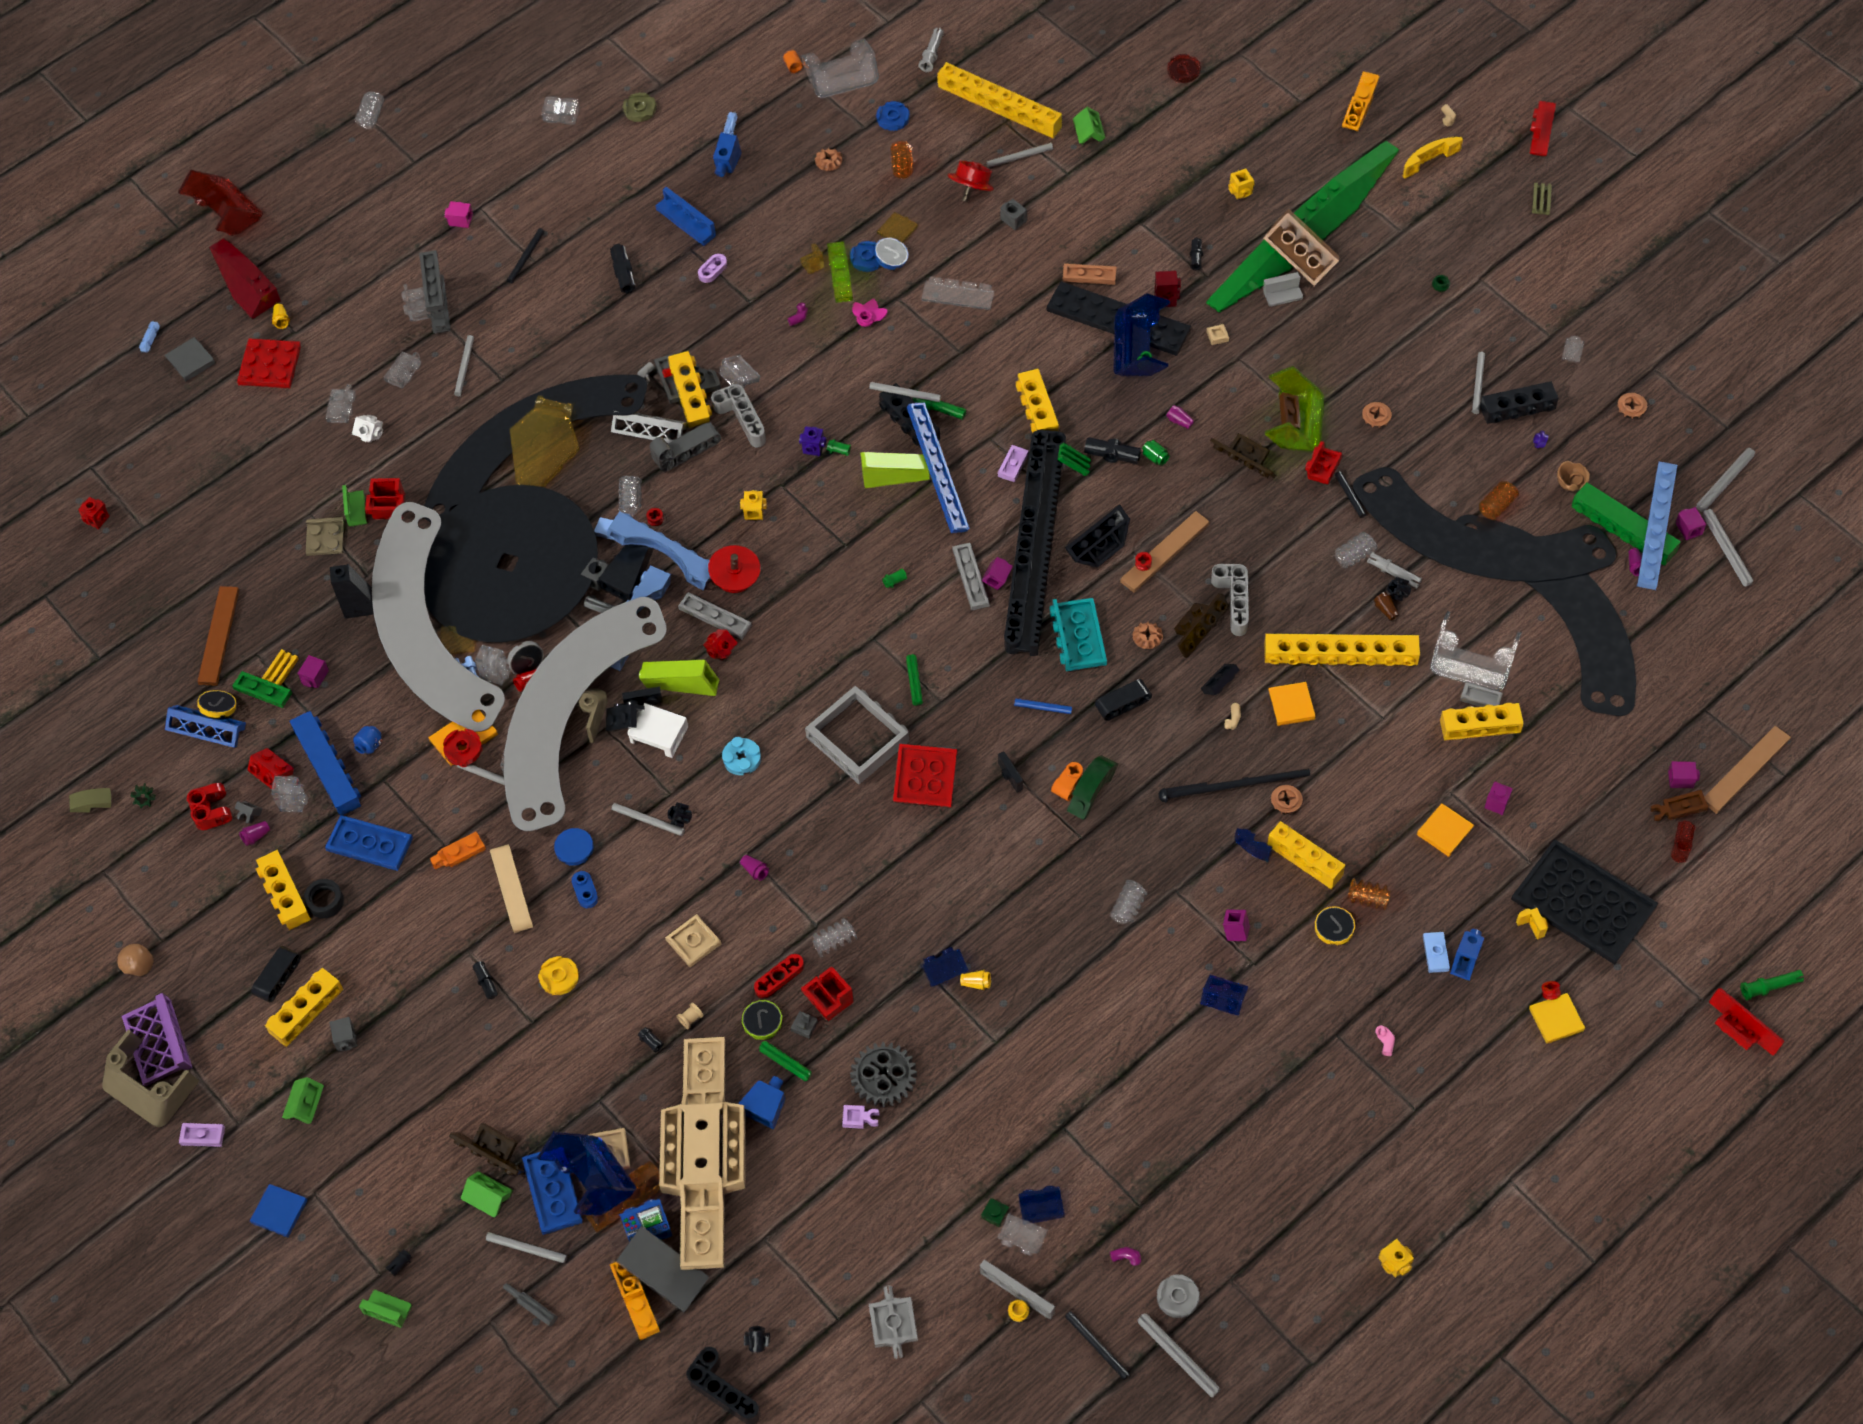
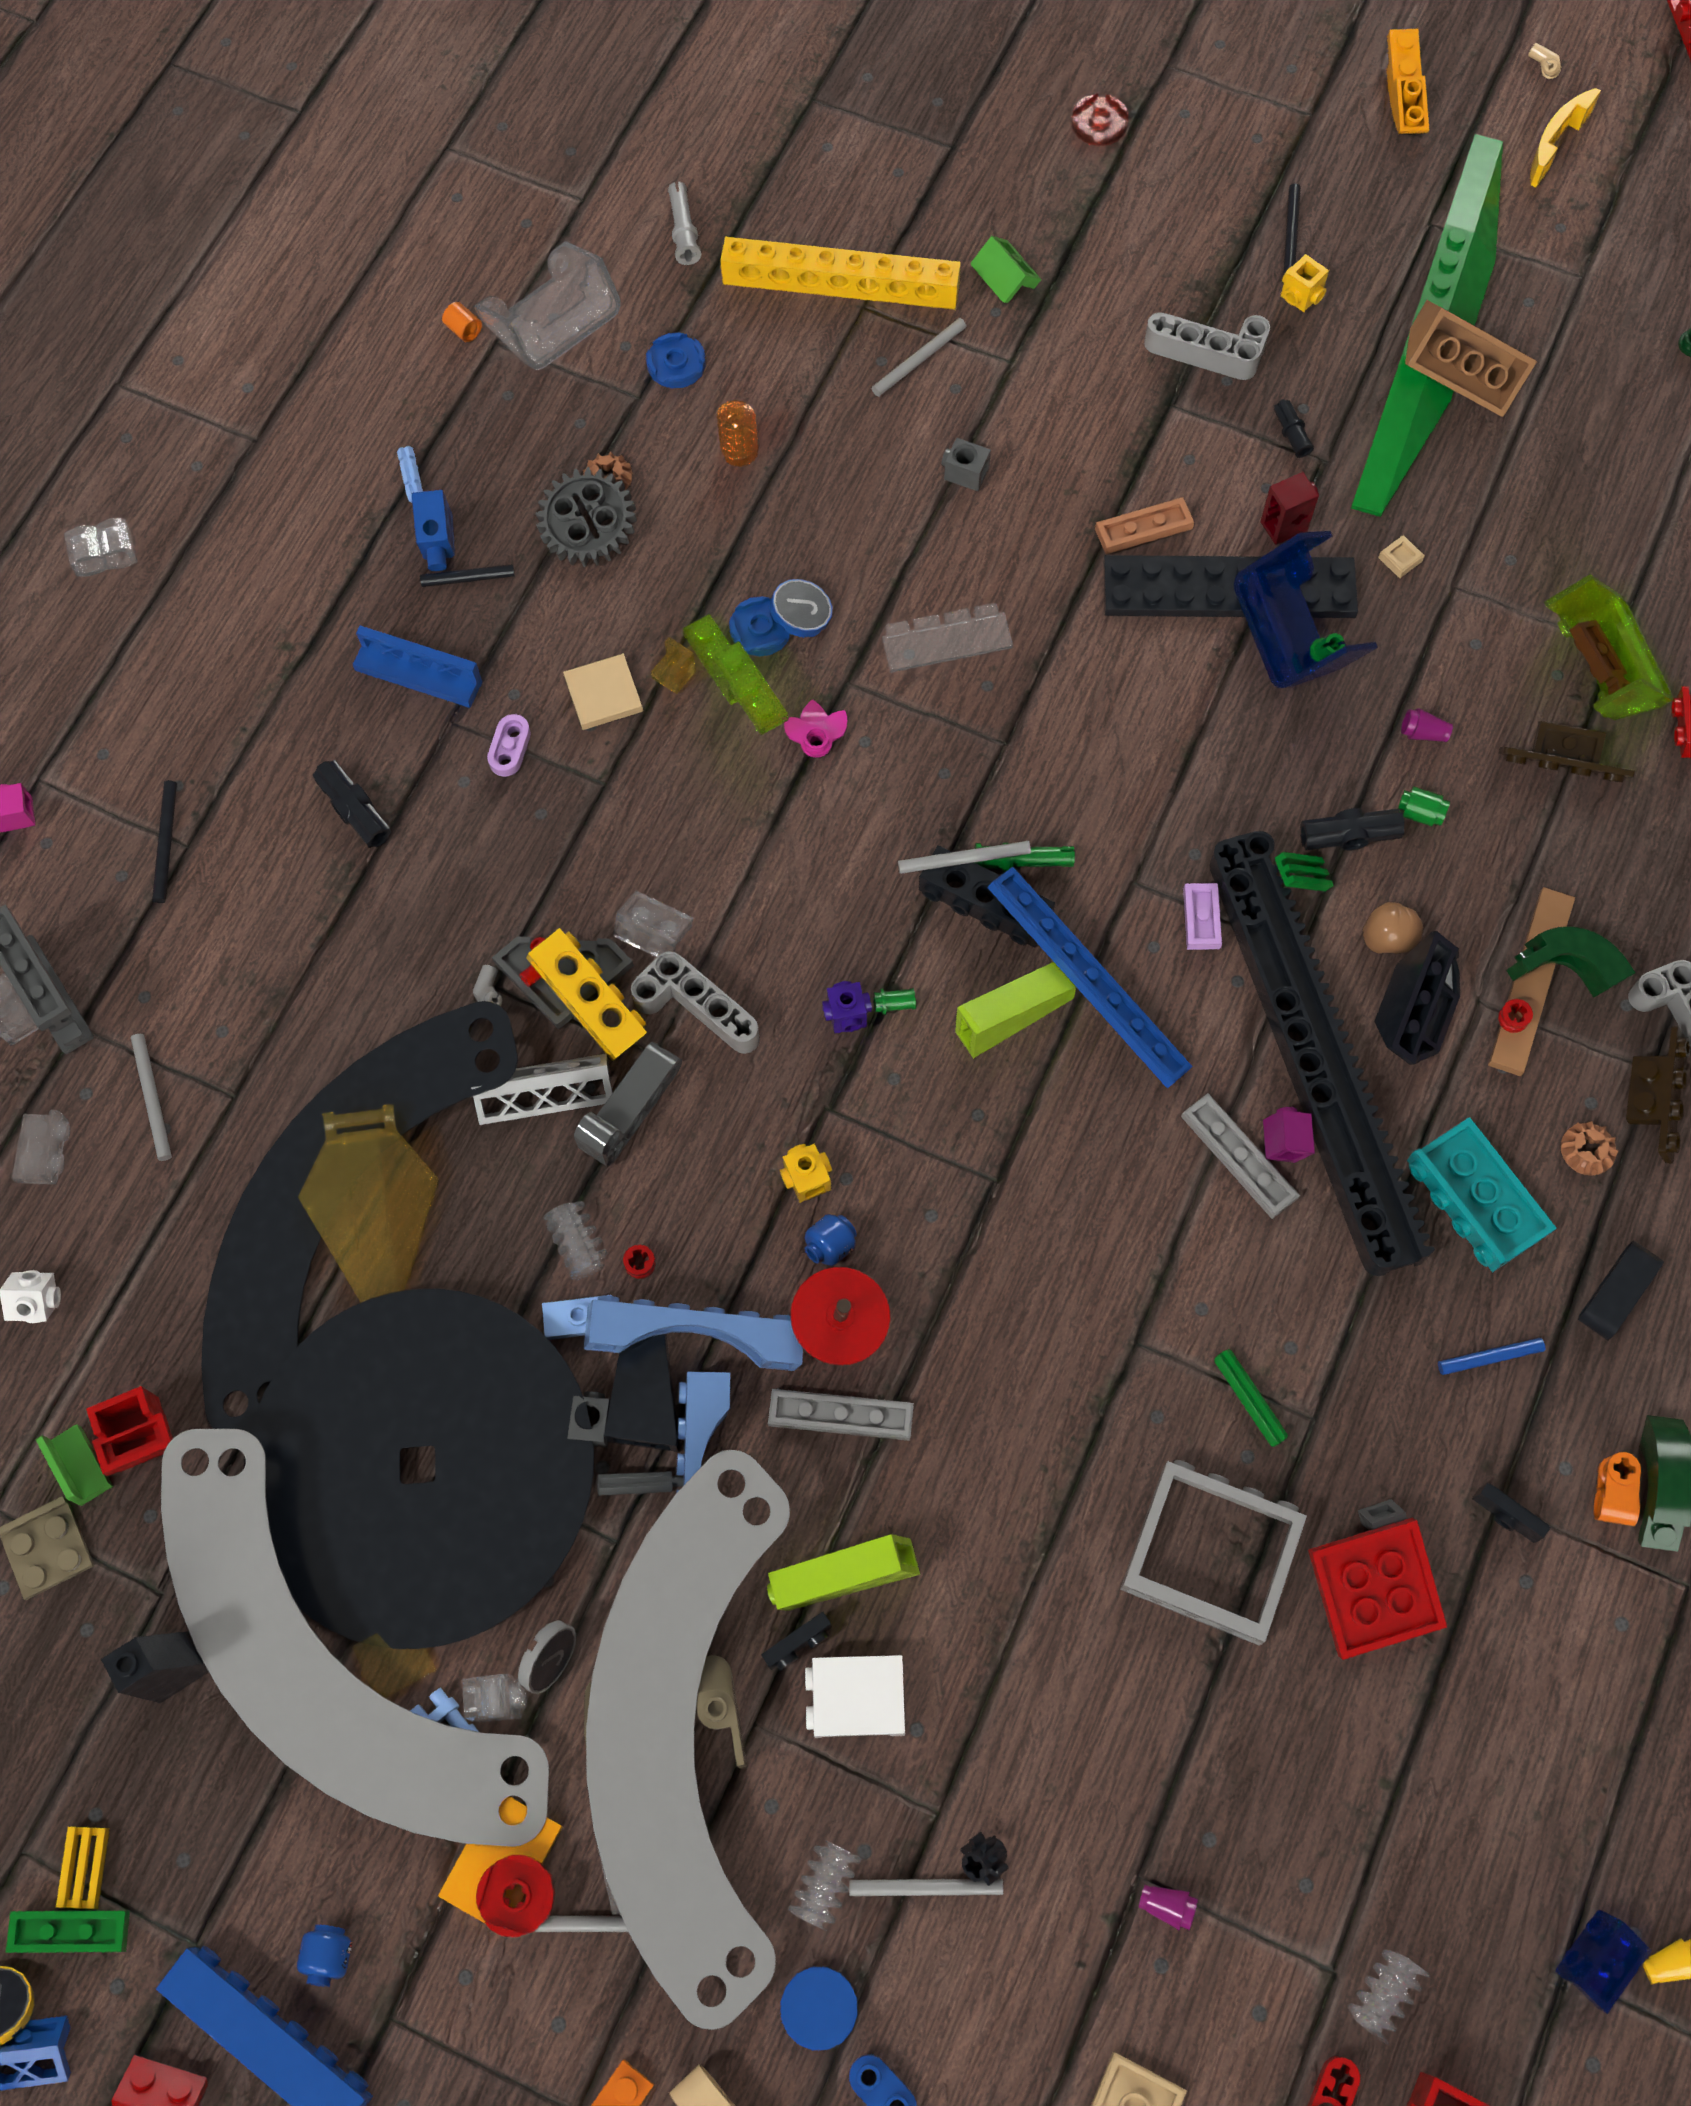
camera: 25 degrees left, 10 degrees up
magenta brick [298,655,329,689] -> none
red cone [513,669,536,692] -> none
black bracket [606,701,645,732] -> none
olive tile [623,93,657,122] -> none
red brick [703,629,738,659] -> none
medium azure plate [722,737,761,775] -> none
magenta arm [787,303,808,326] -> none
clear yellow piece [877,212,918,243] -> none
green pin [882,568,907,588] -> none
red piece [948,160,994,202] -> none
yellow brick [1015,369,1059,434] -> none
light grey panel [1263,272,1303,307] -> none
none -> black bar [420,564,515,587]
none -> dark grey gear [536,467,637,567]
none -> tan tile [563,653,643,730]
none -> clear piece [788,1840,862,1931]
none -> blue head [805,1214,857,1266]
none -> light grey beam [1144,313,1270,380]
none -> black bar [1283,183,1301,285]
none -> medium nougat hair [1363,902,1423,955]
none -> dark green arch [1506,927,1635,998]

